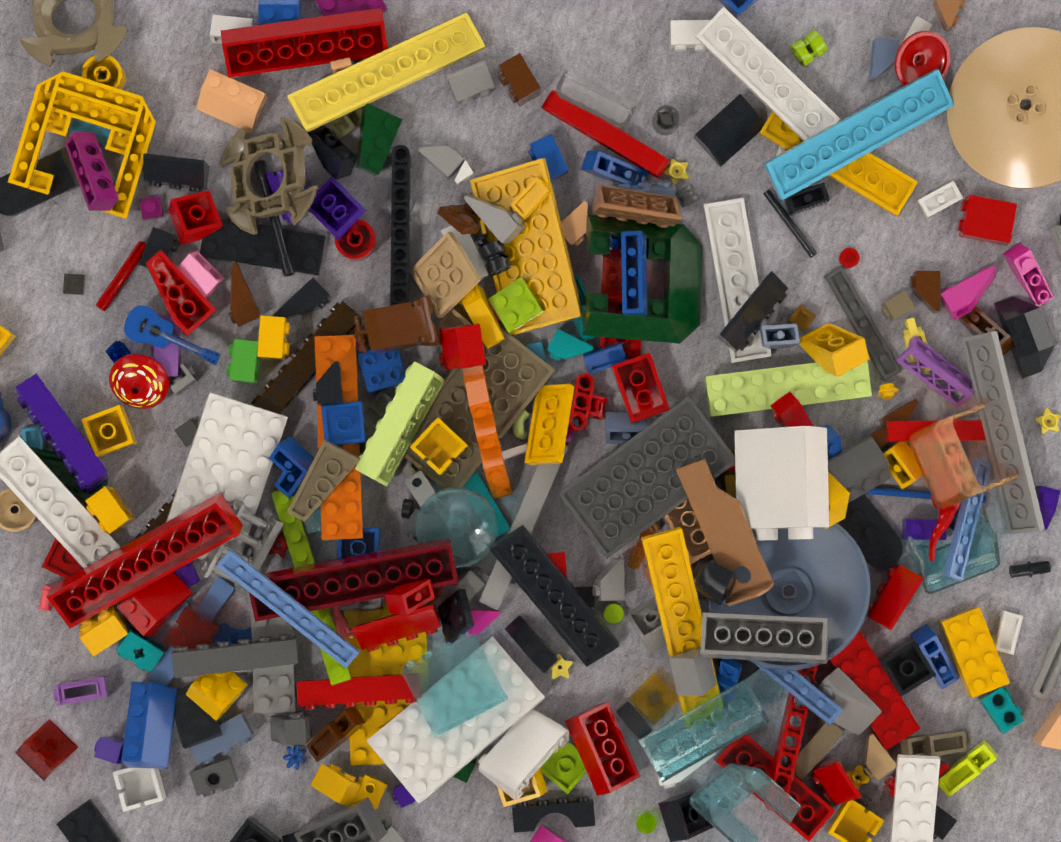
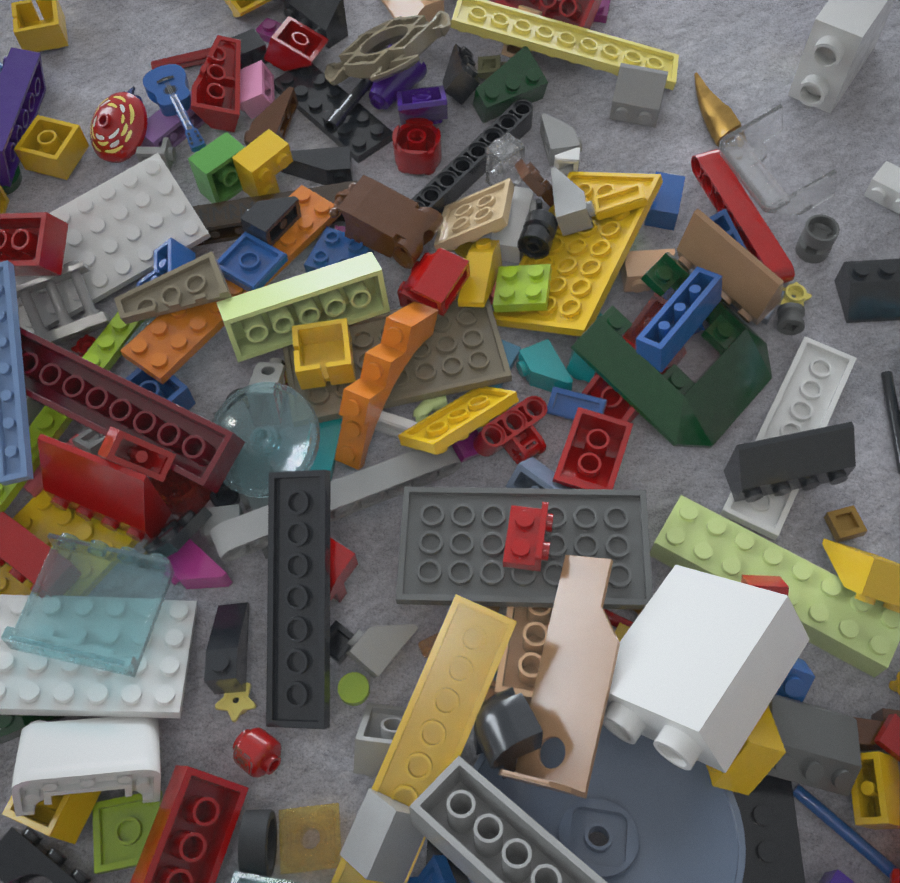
camera: 45 degrees right, 25 degrees down
clear smoke tile [63,273,86,295] -> none
reddish brown brick [498,53,540,107] -> none
sand blue slope [760,323,800,349] -> none
none -> red head [233,727,282,778]
none -> red bracket [503,502,554,572]
none -> pearl gold piece [694,72,746,147]

